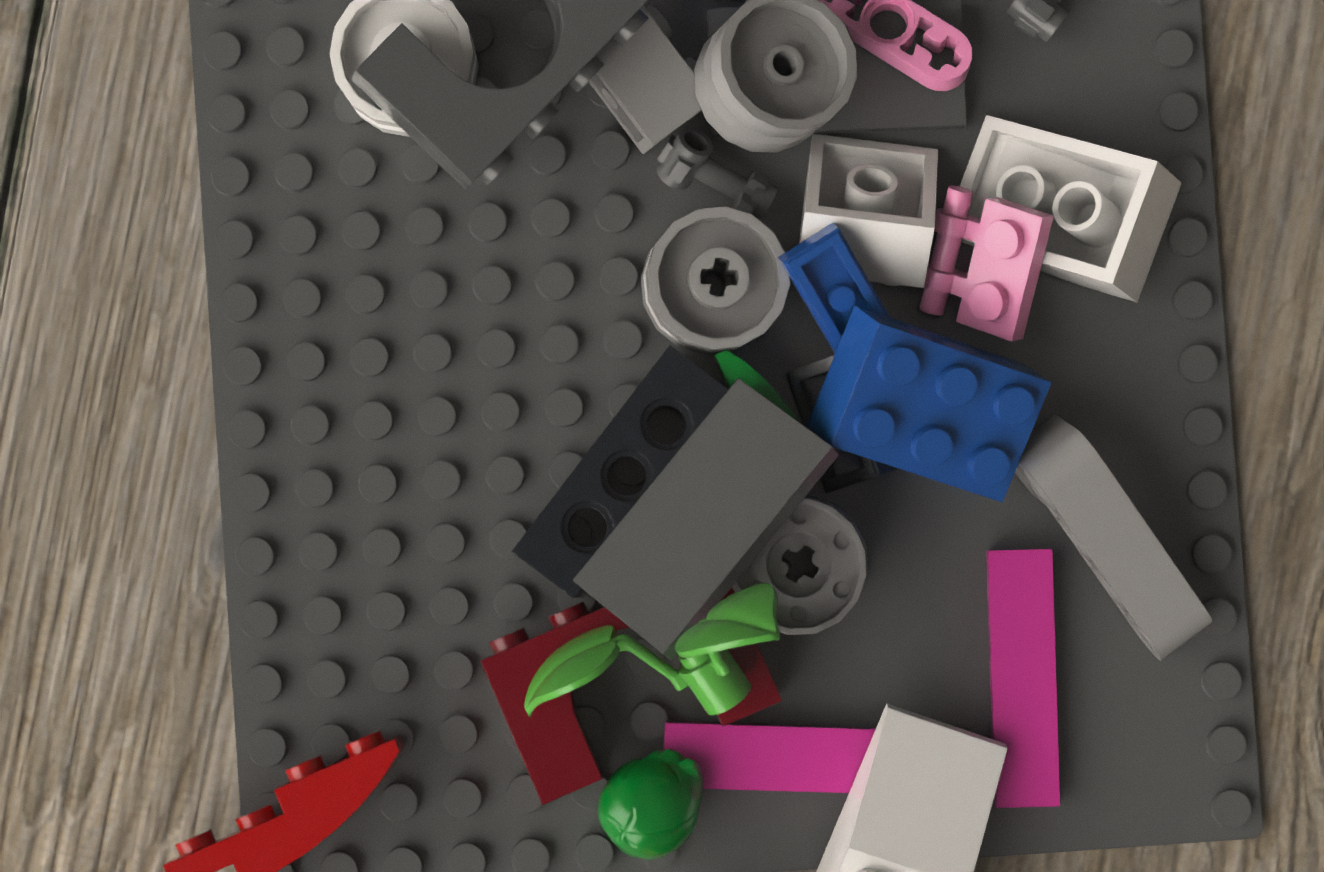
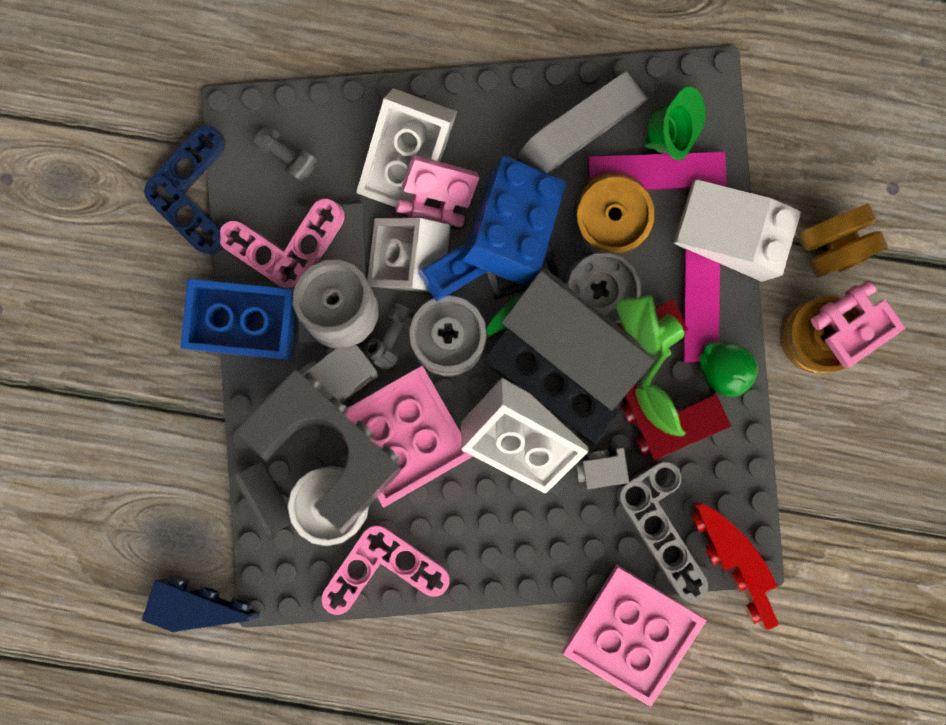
camera: 90 degrees left, 0 degrees up
none -> bright pink beam [322,525,450,615]
none -> bright pink plate [342,366,473,508]
none -> white slope [461,378,588,494]
none -> bright pink plate [562,564,706,707]
none -> light grey brick [575,447,629,489]
none -> pearl gold wheel [576,171,654,253]
none -> light grey beam [617,461,708,602]
none -> green piece [644,86,706,161]

